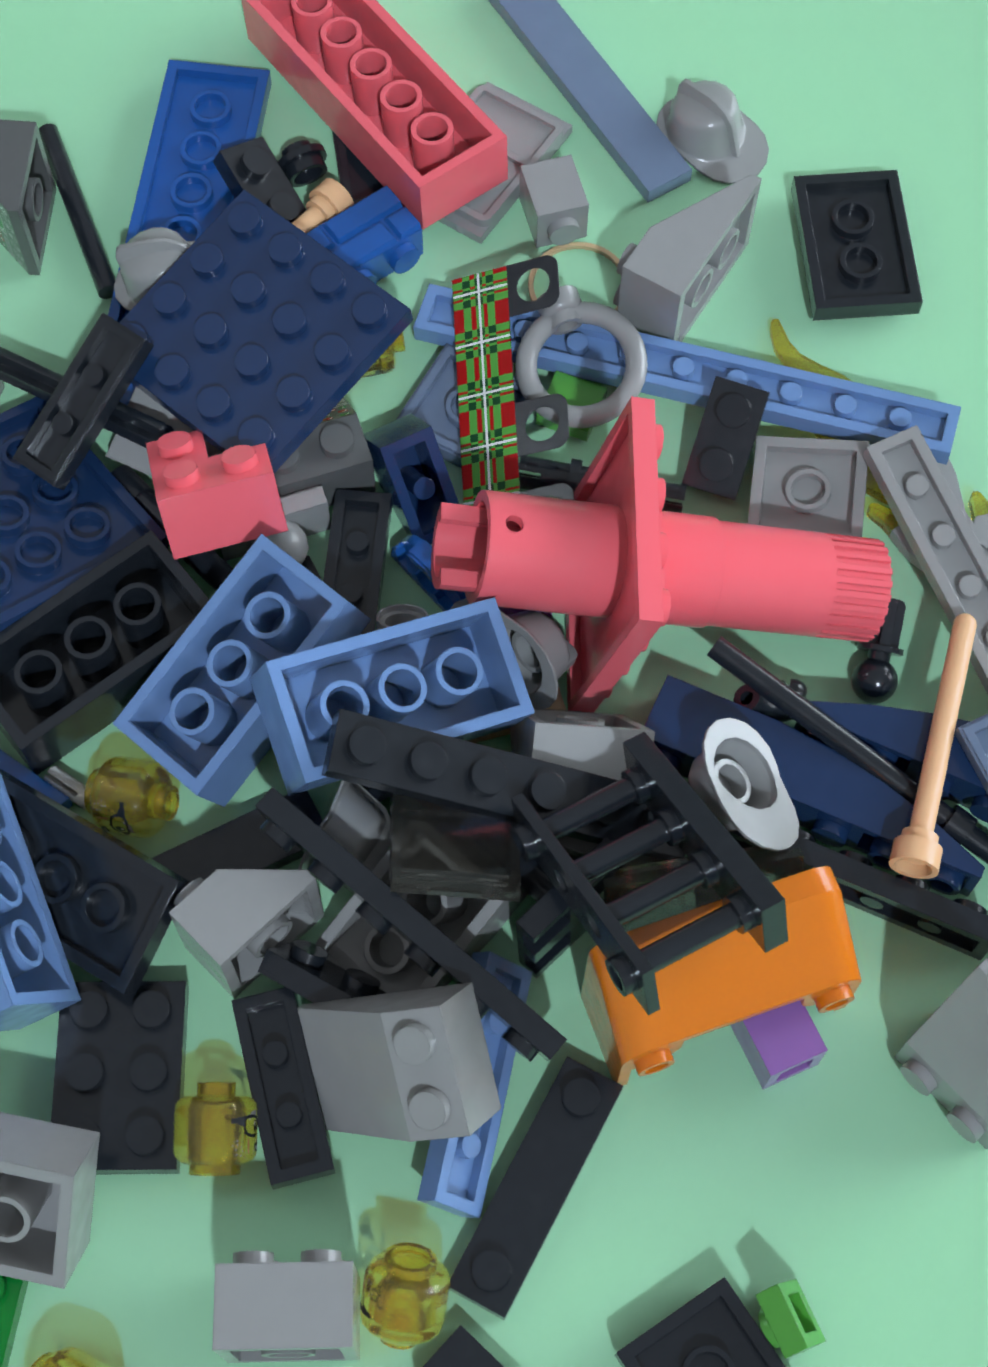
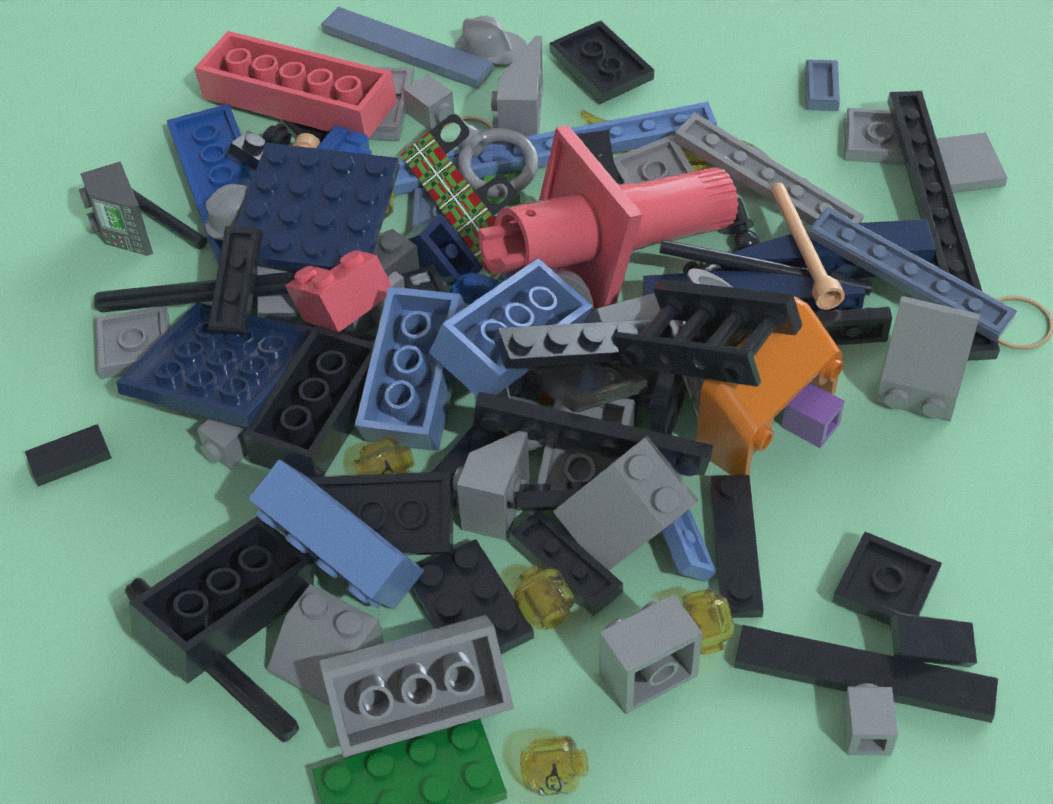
camera: 25 degrees left, 15 degrees down
bright green plate [755,1279,826,1359] -> none

